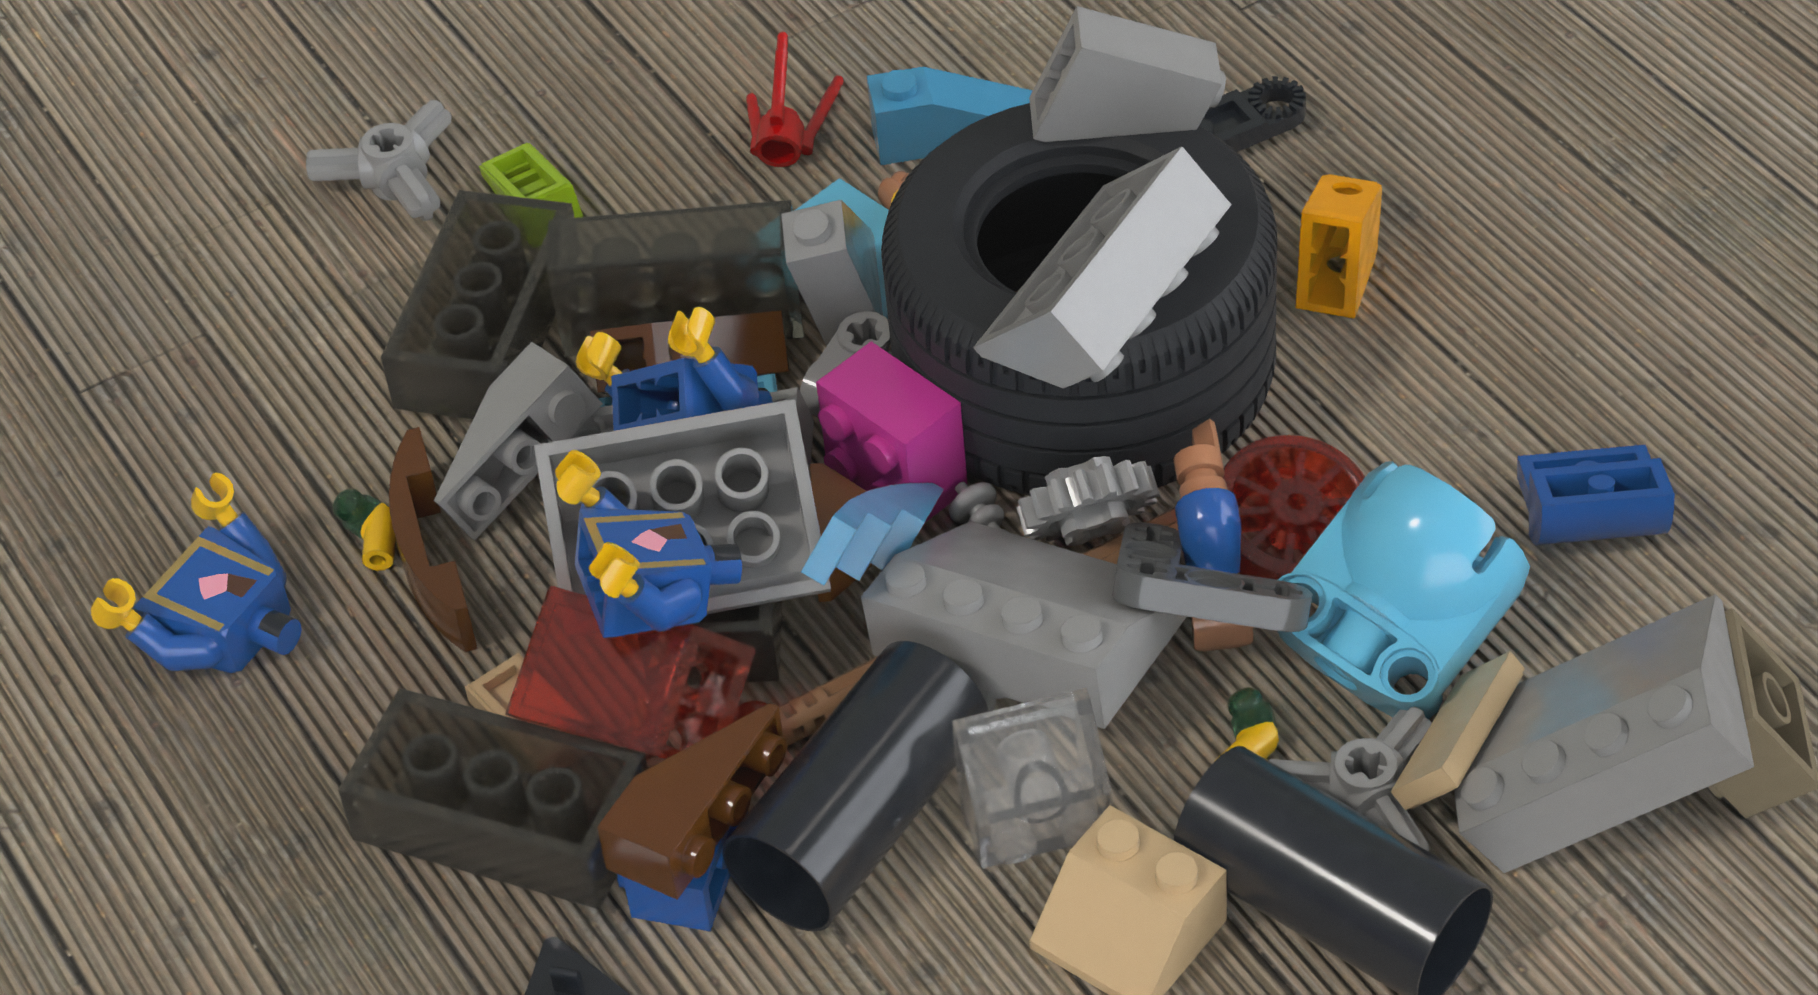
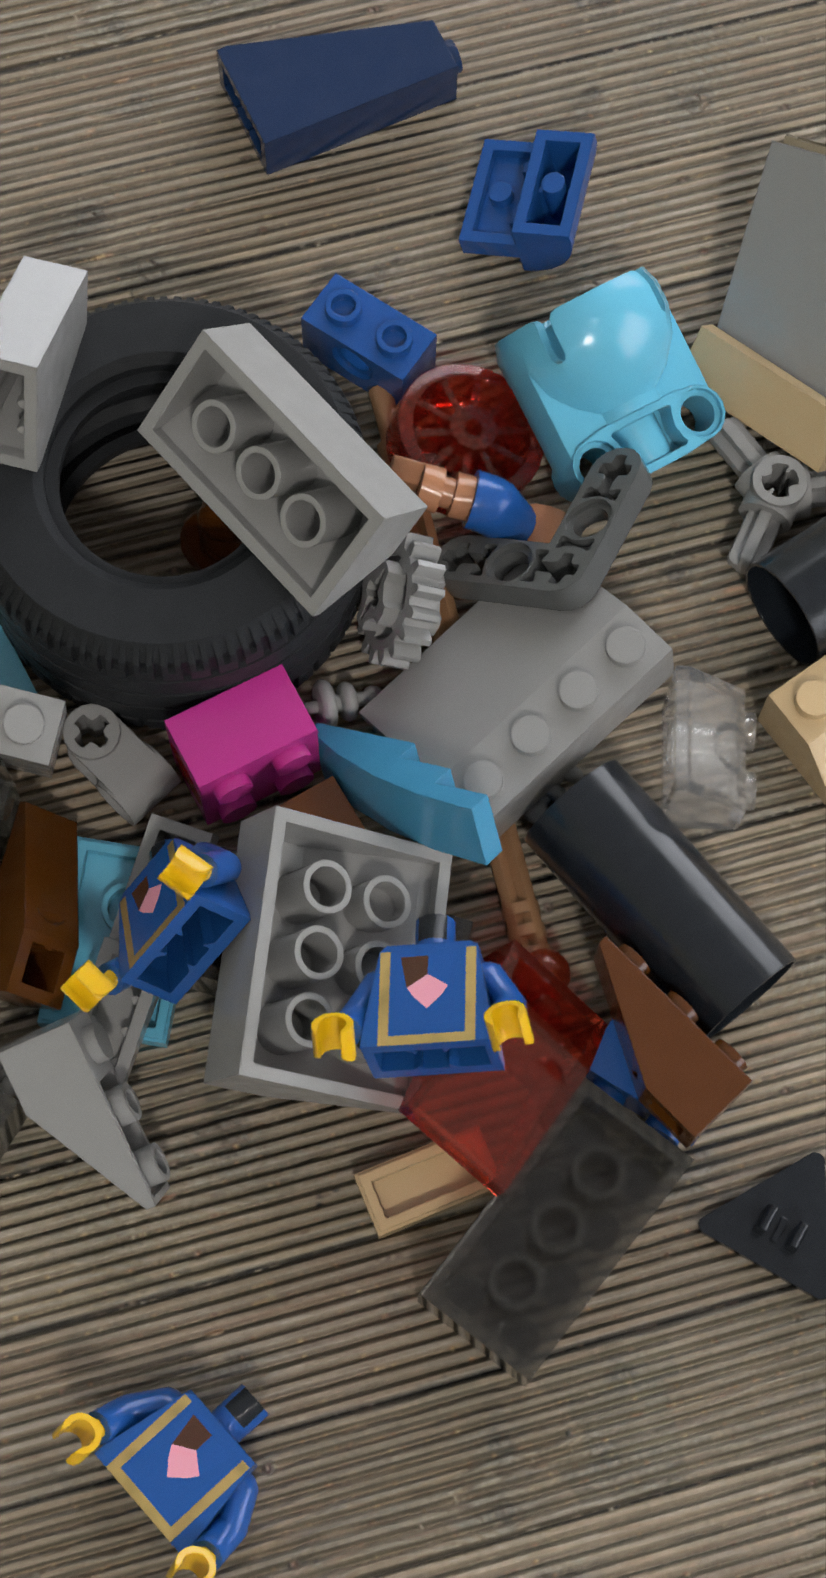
camera: 80 degrees left, 25 degrees up
arm [333,488,396,571] -> none
reddish brown slope [389,427,478,652] -> none
arm [1214,687,1279,762] -> none
light orange torso [1295,174,1382,319] -> none
none -> dark blue slope [217,20,463,175]
none -> blue brick [301,273,437,413]

